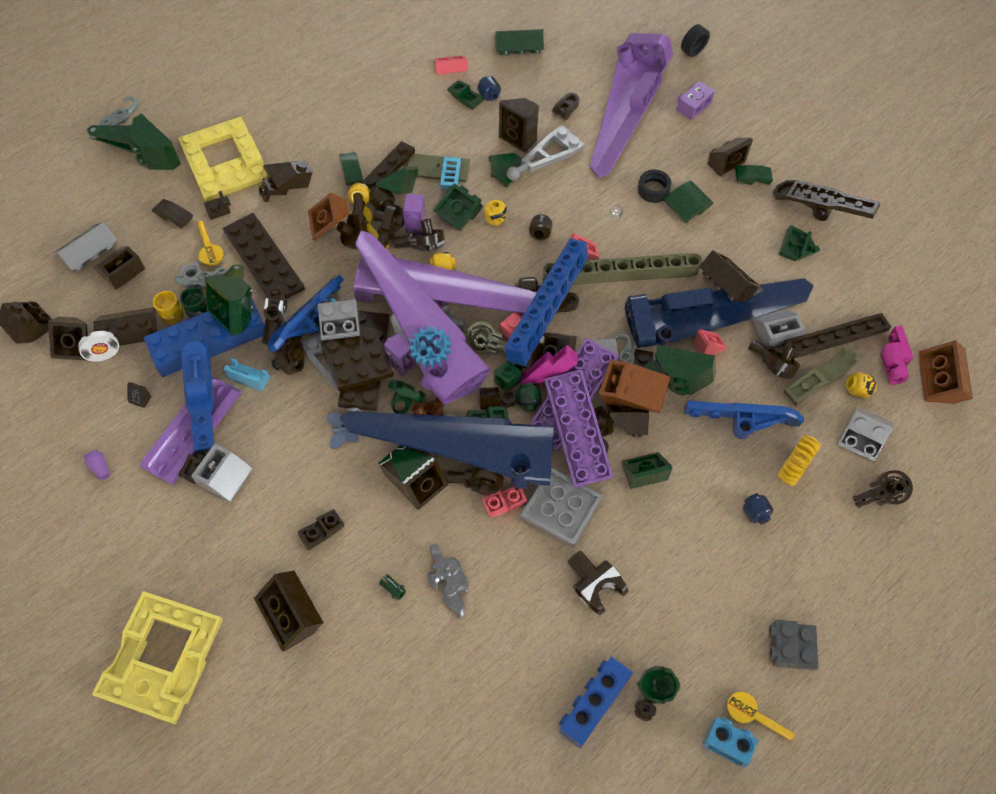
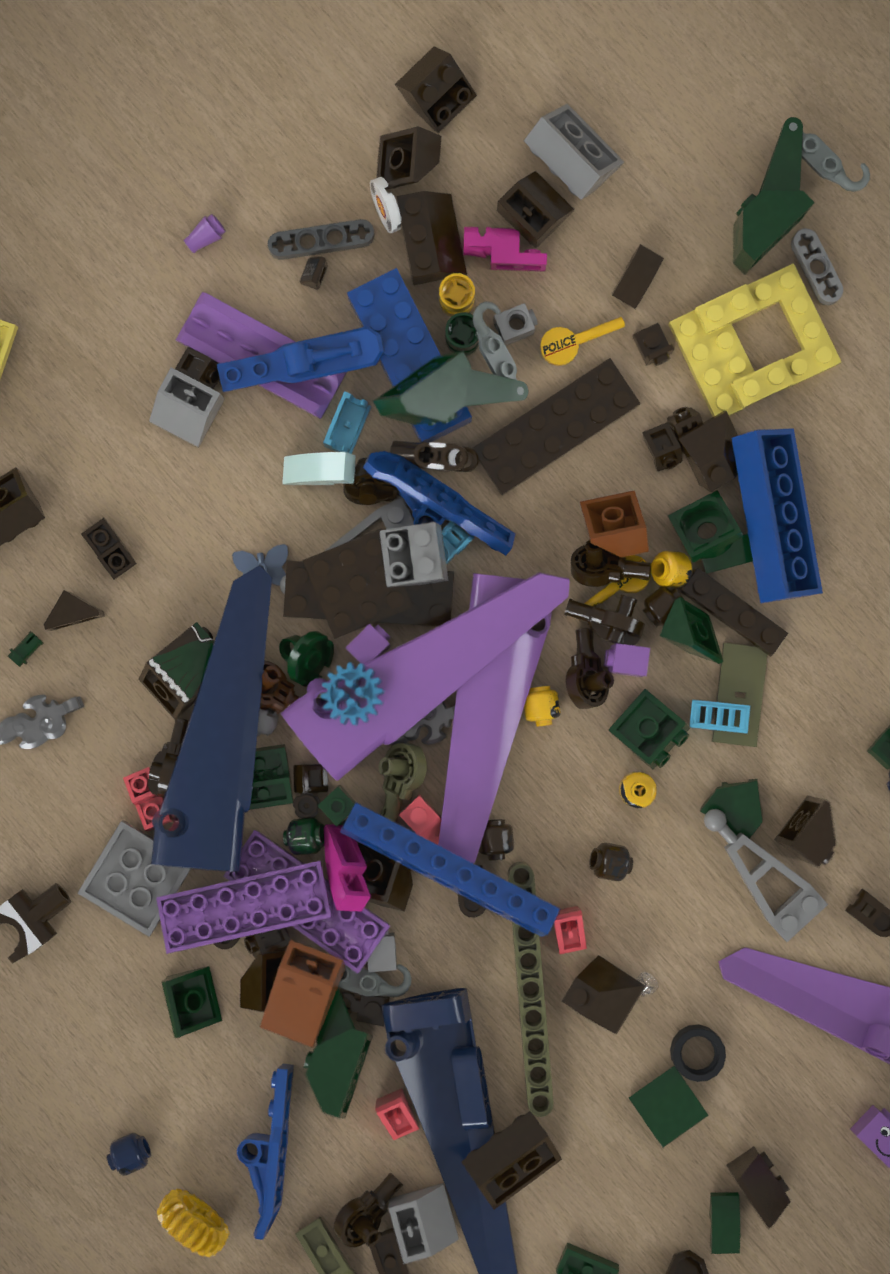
camera: 90 degrees right, 25 degrees up
none -> dark brown slope [44,590,105,631]
none -> dark grey beam [268,219,375,260]
none -> light aqua slope [282,452,356,485]
none -> dark pink plate [463,227,547,272]
none -> dark brown slope [562,955,646,1034]
none -> dark brown bracket [642,422,682,472]
none -> dark green piece [668,490,743,563]
none -> blue brick [732,428,823,603]
none -> light grey beam [791,229,843,305]

